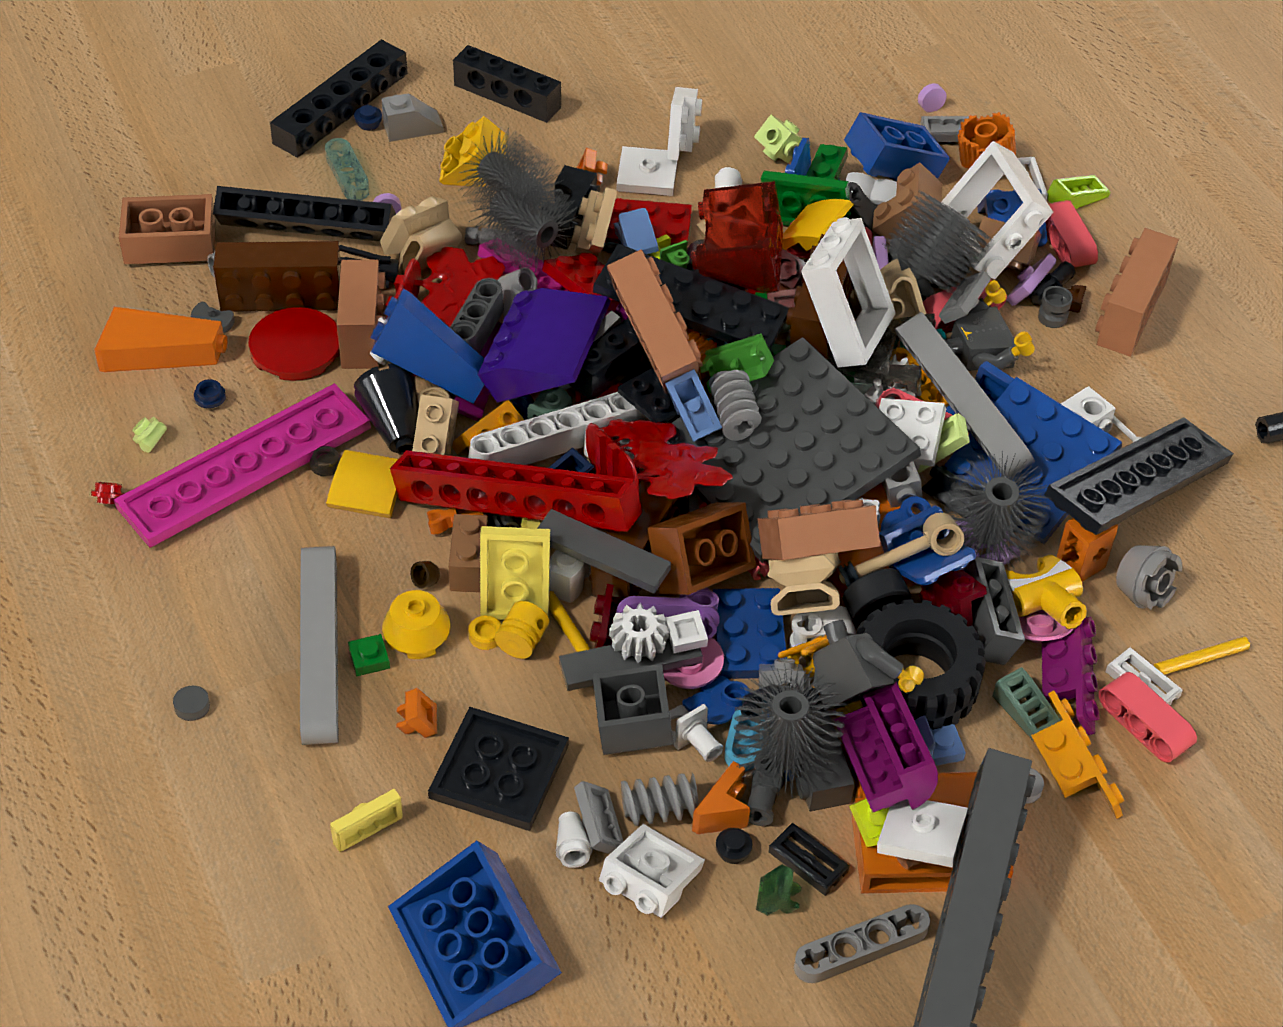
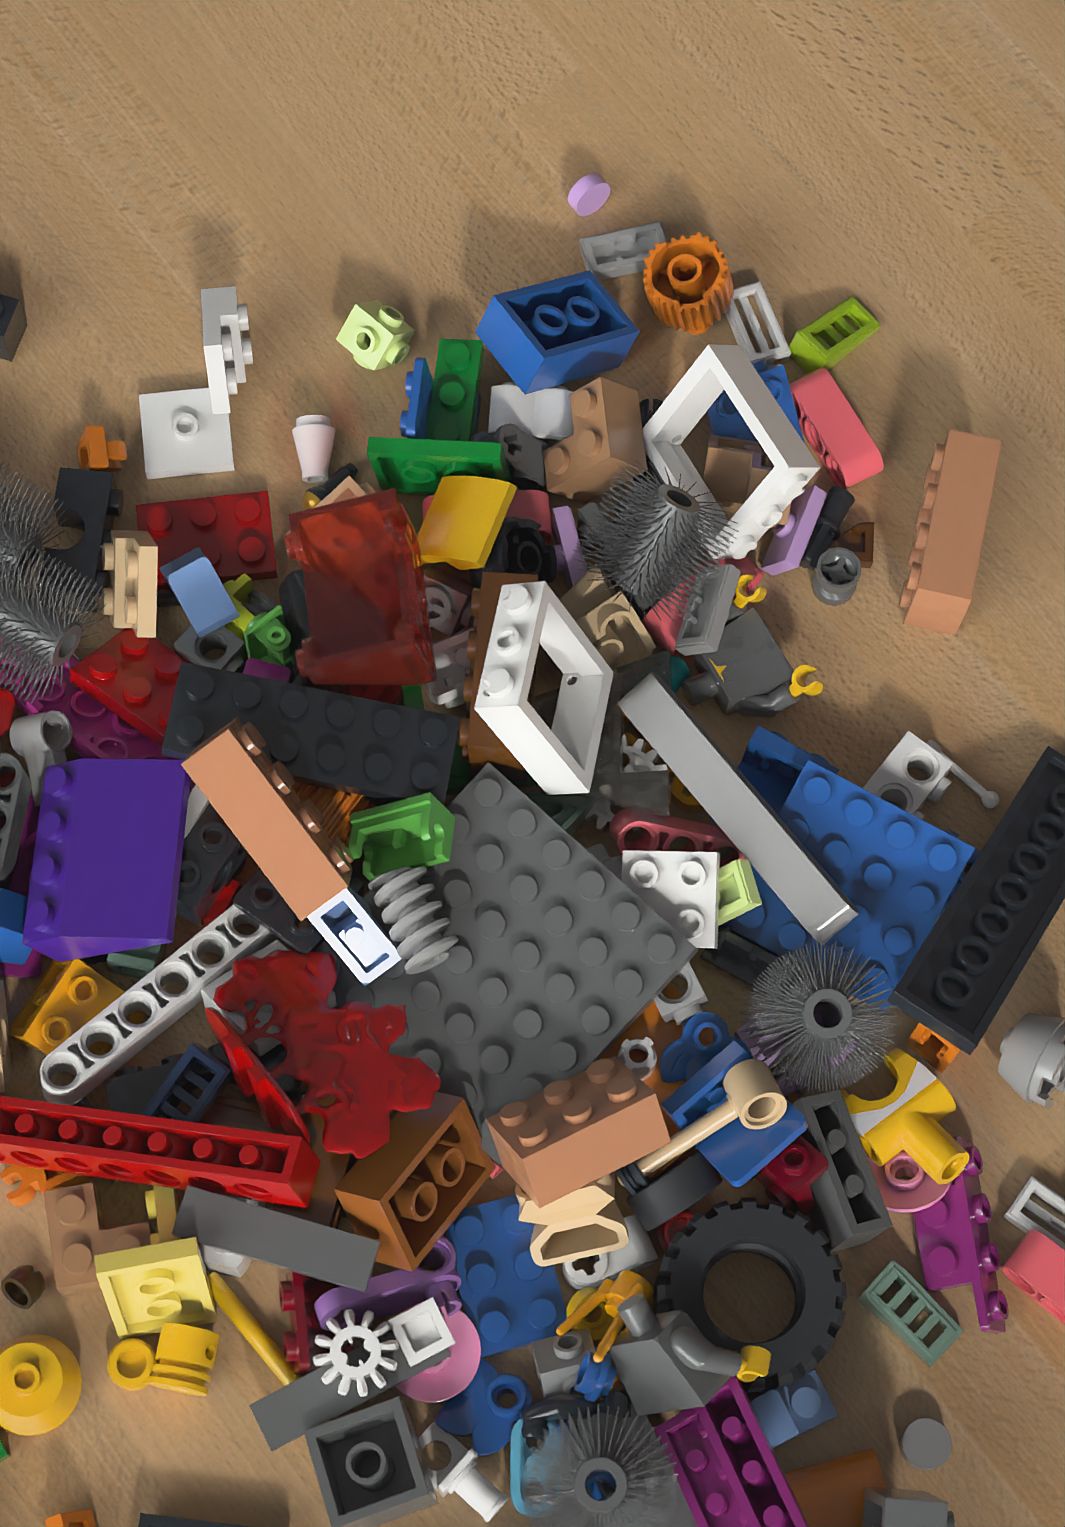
camera: 15 degrees left, 20 degrees up
light orange bracket [1031,690,1124,819] -> none
none -> blue plate [575,1351,617,1402]

